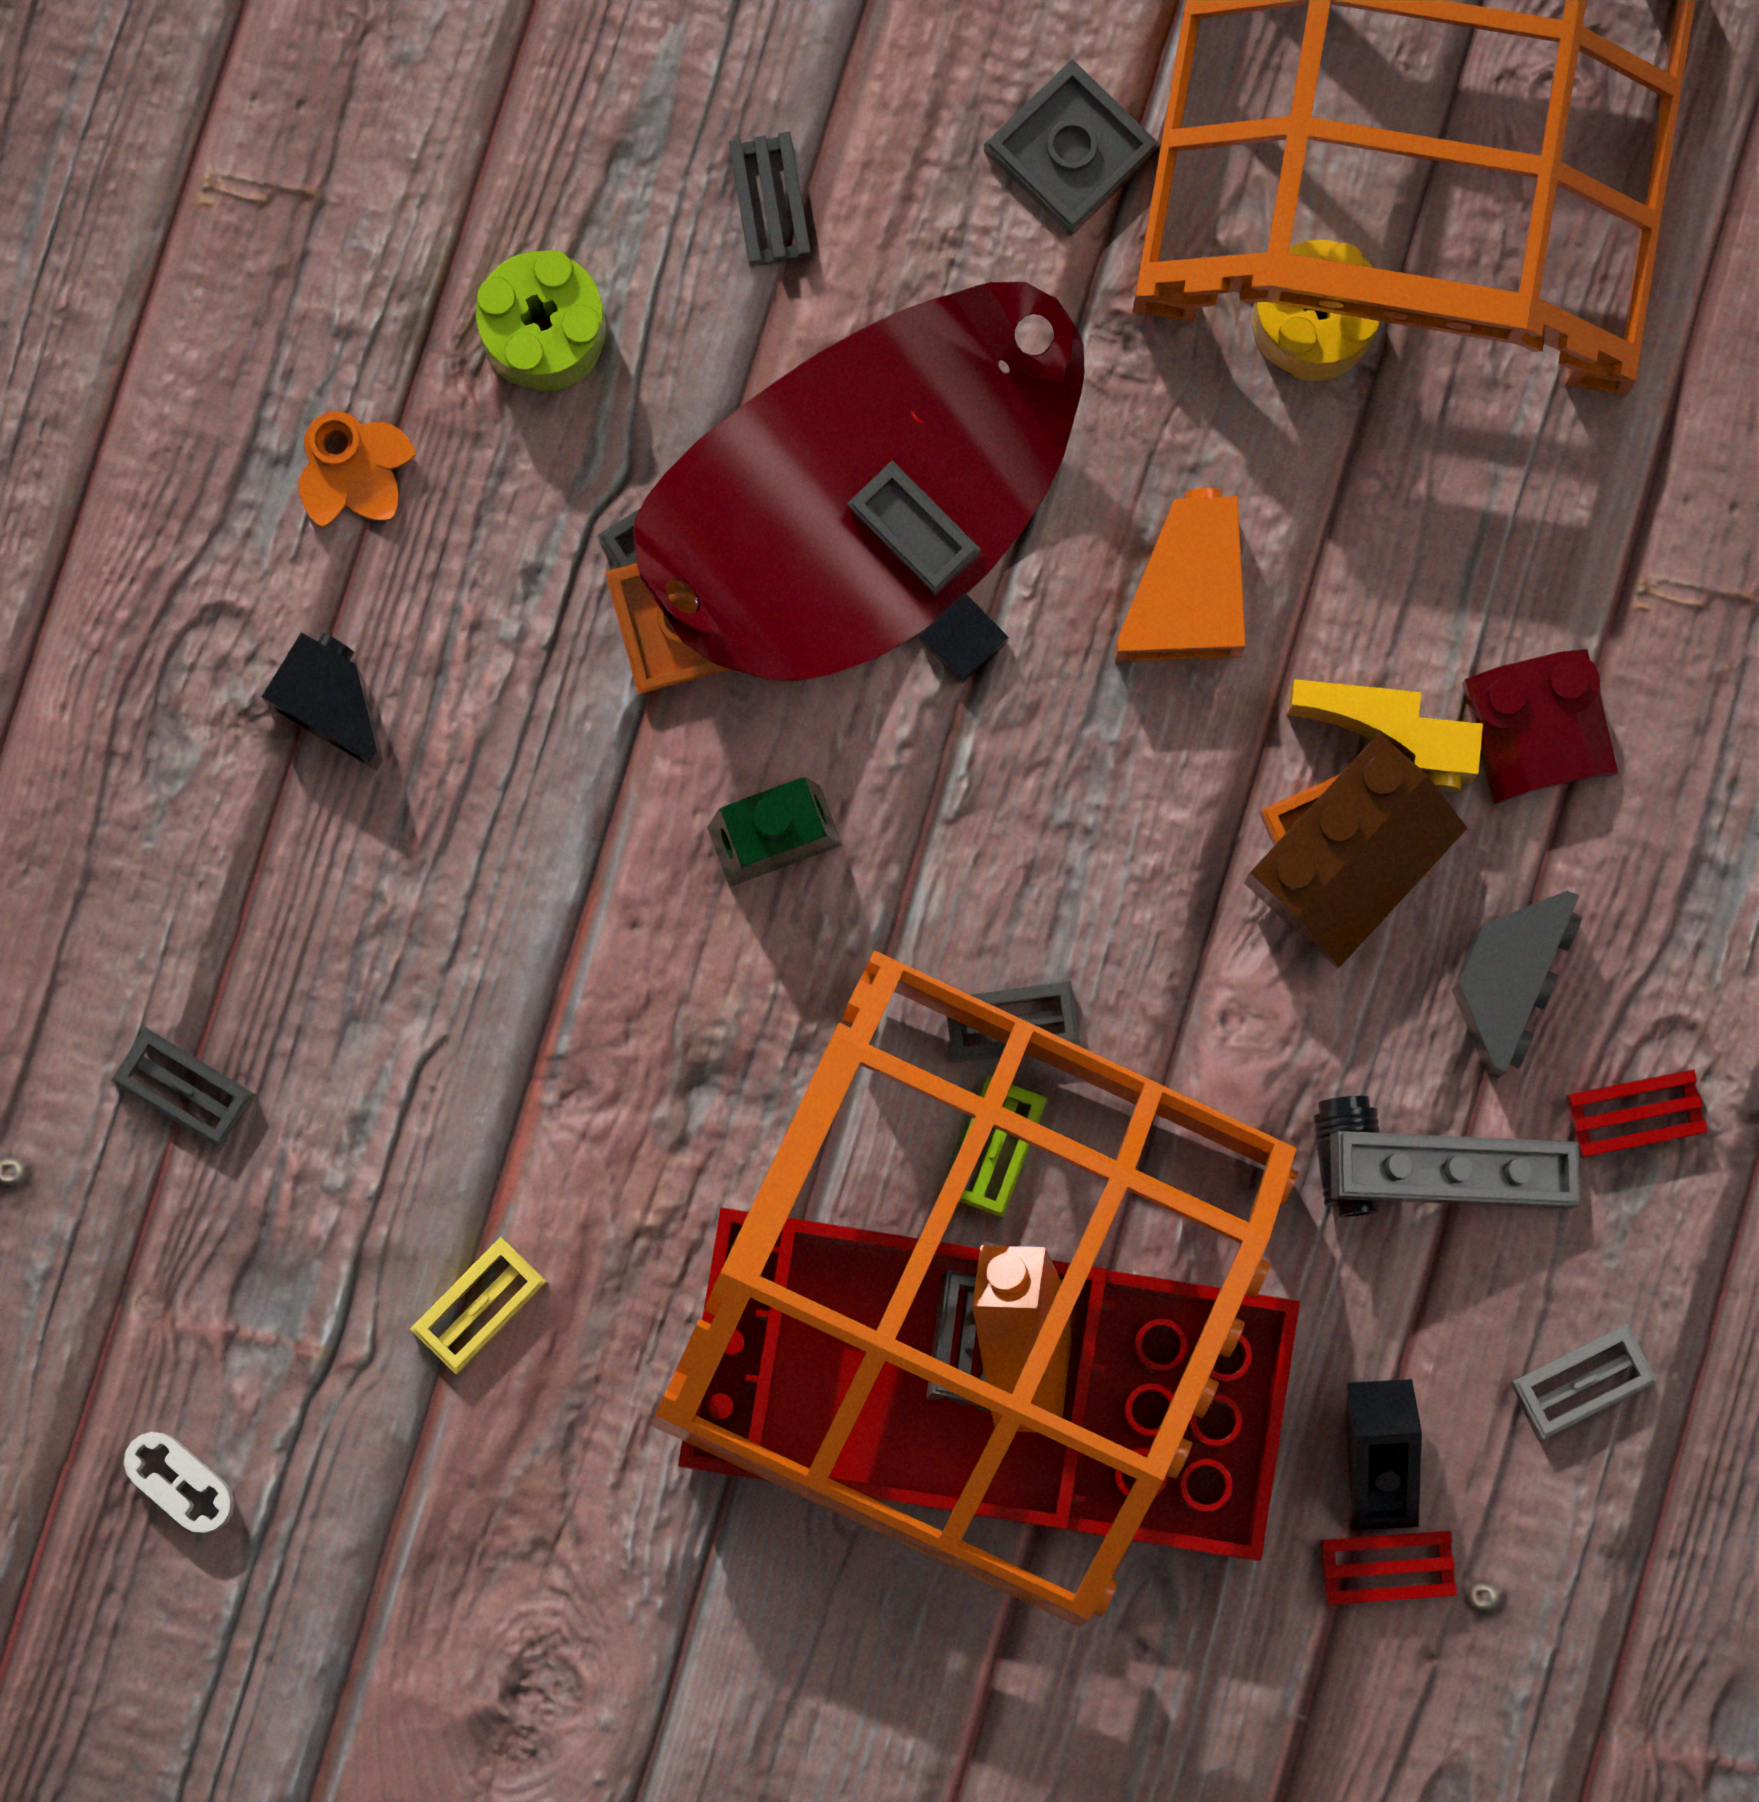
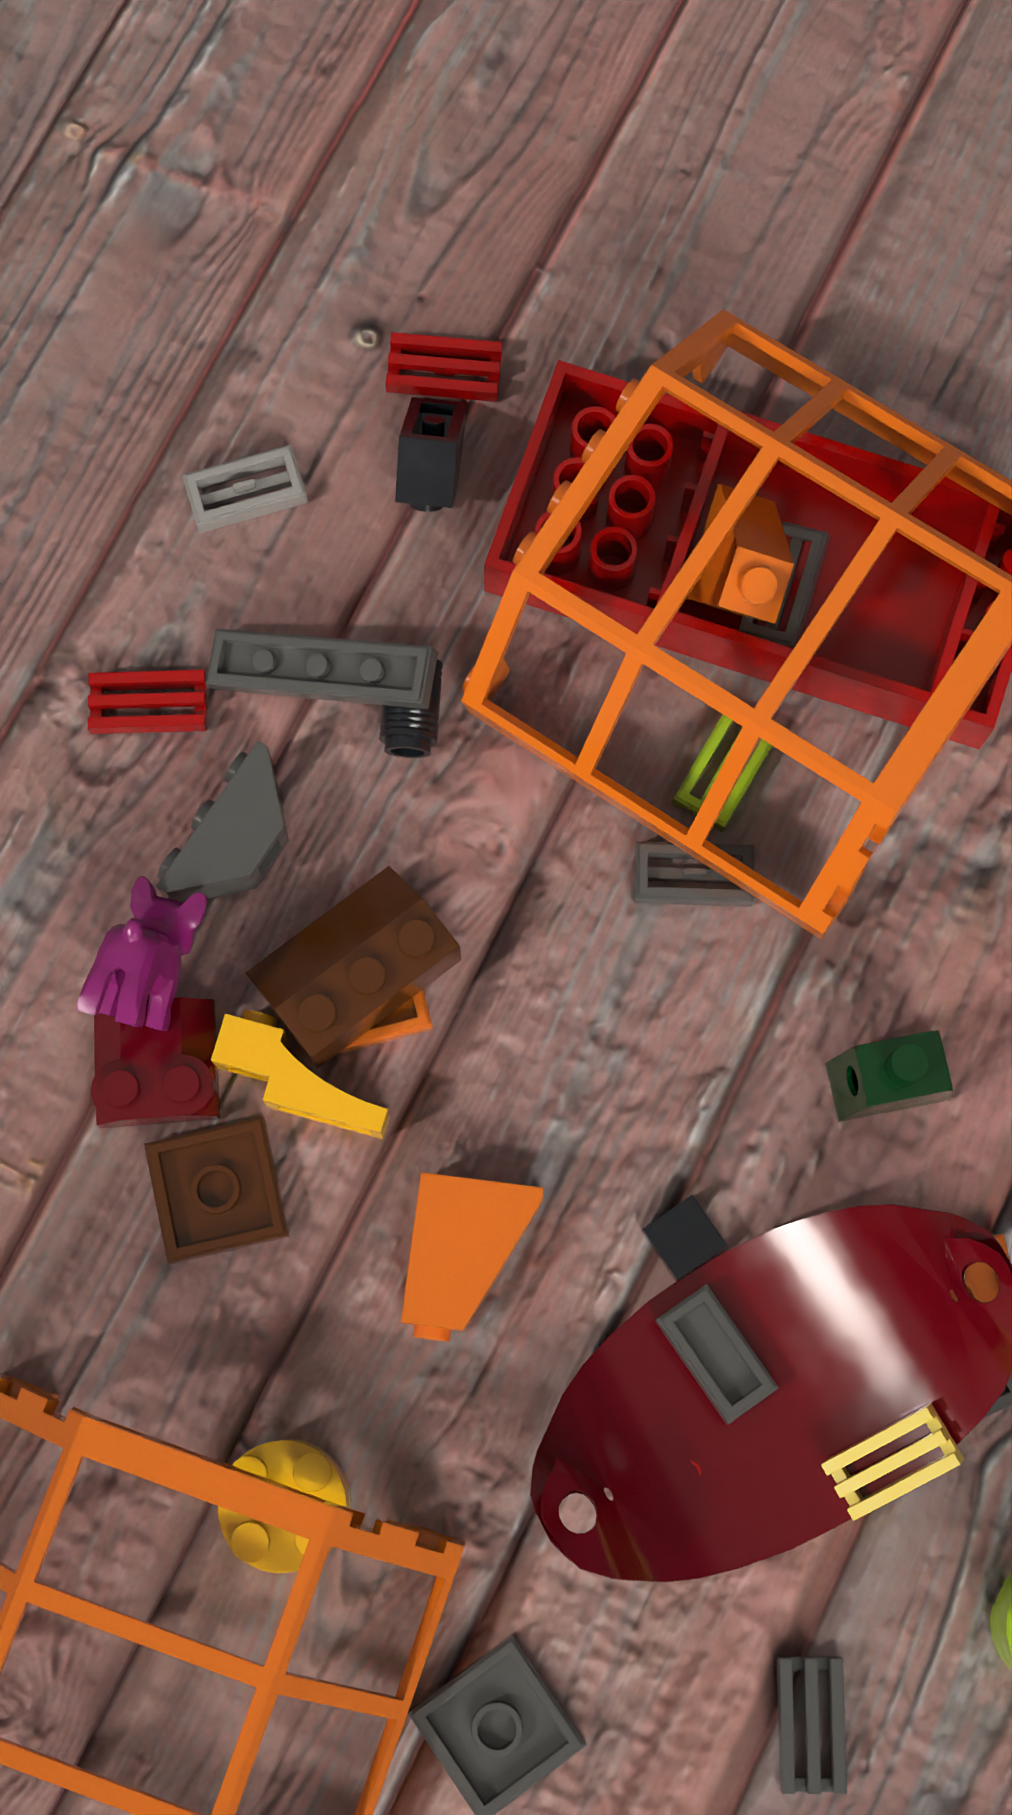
camera: 170 degrees left, 5 degrees down
none -> magenta animal [77,876,207,1031]
none -> reddish brown tile [144,1116,290,1264]
none -> light yellow tile [821,1403,965,1521]

